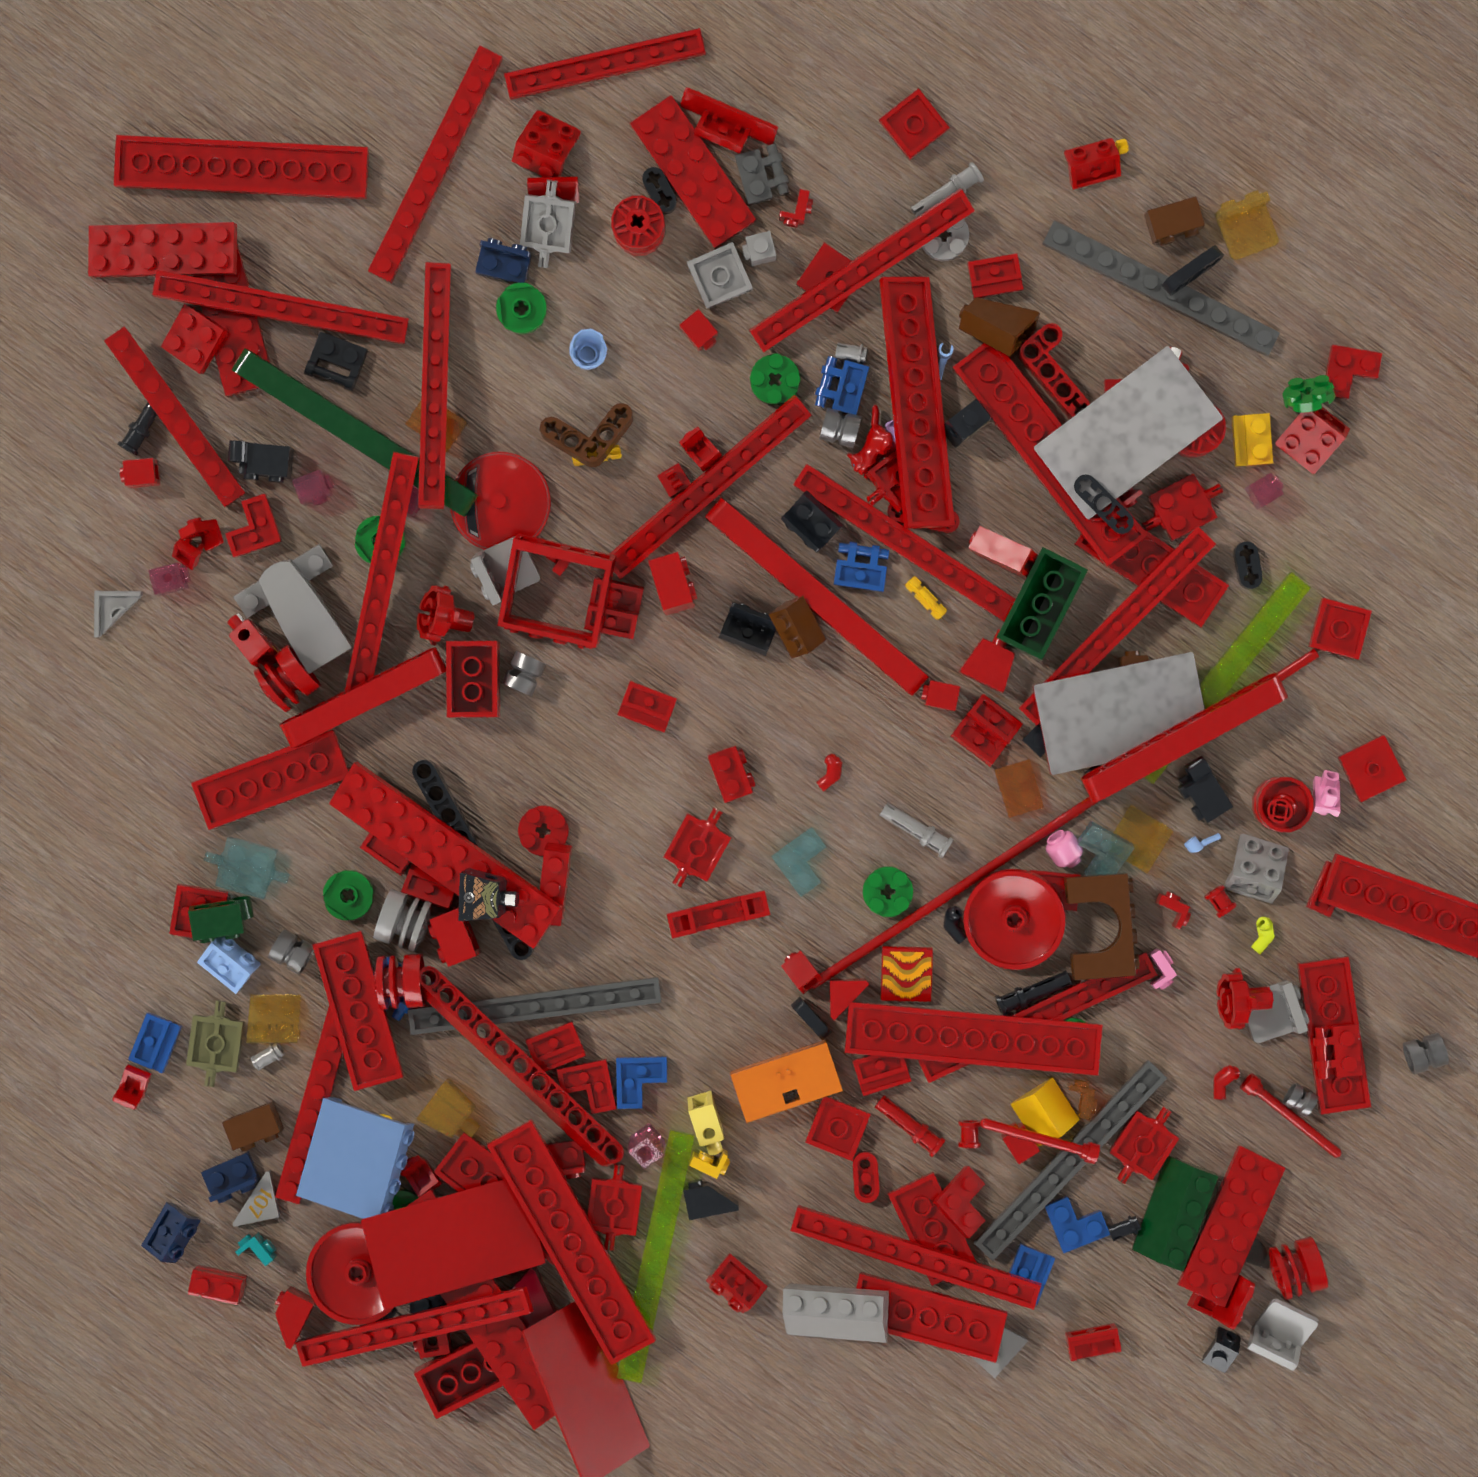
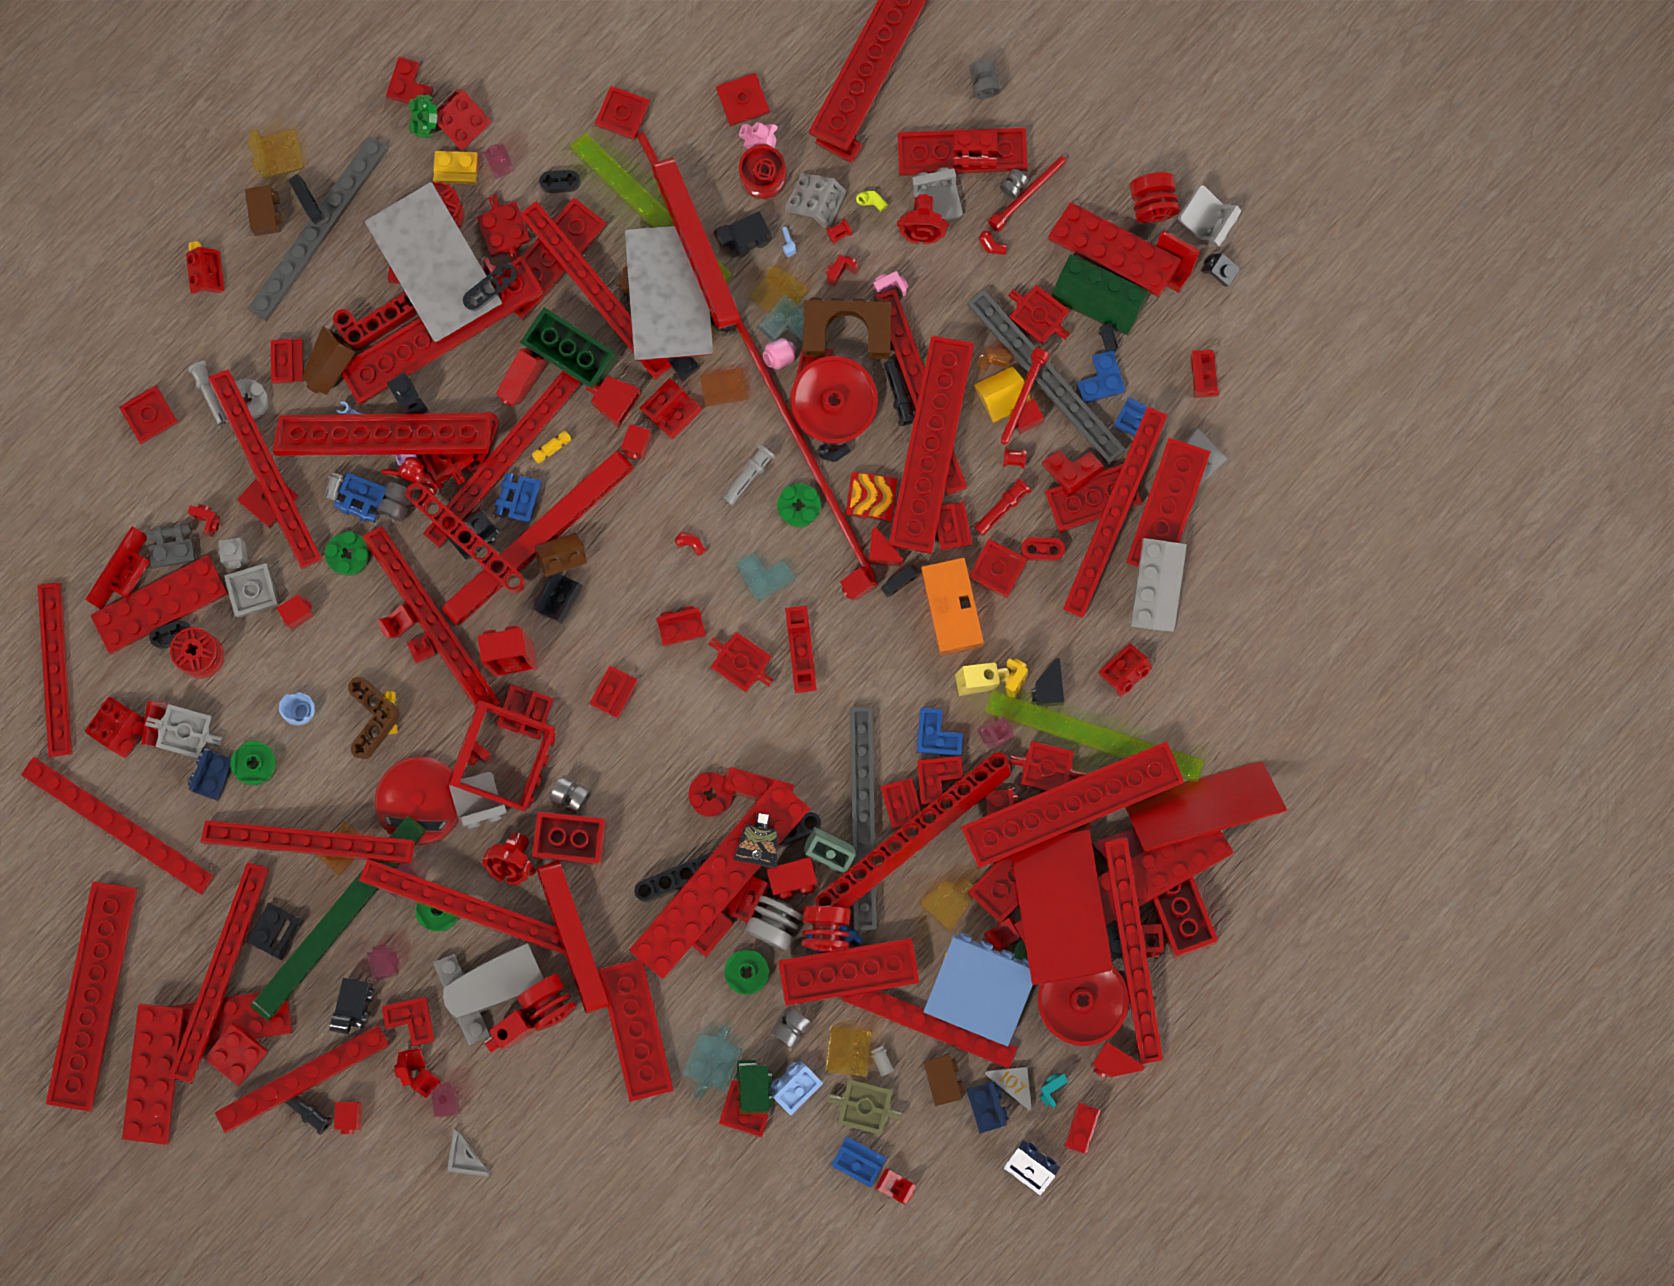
camera: 75 degrees left, 10 degrees down
none -> red beam [406,483,525,594]
none -> sand green brick [804,827,856,873]

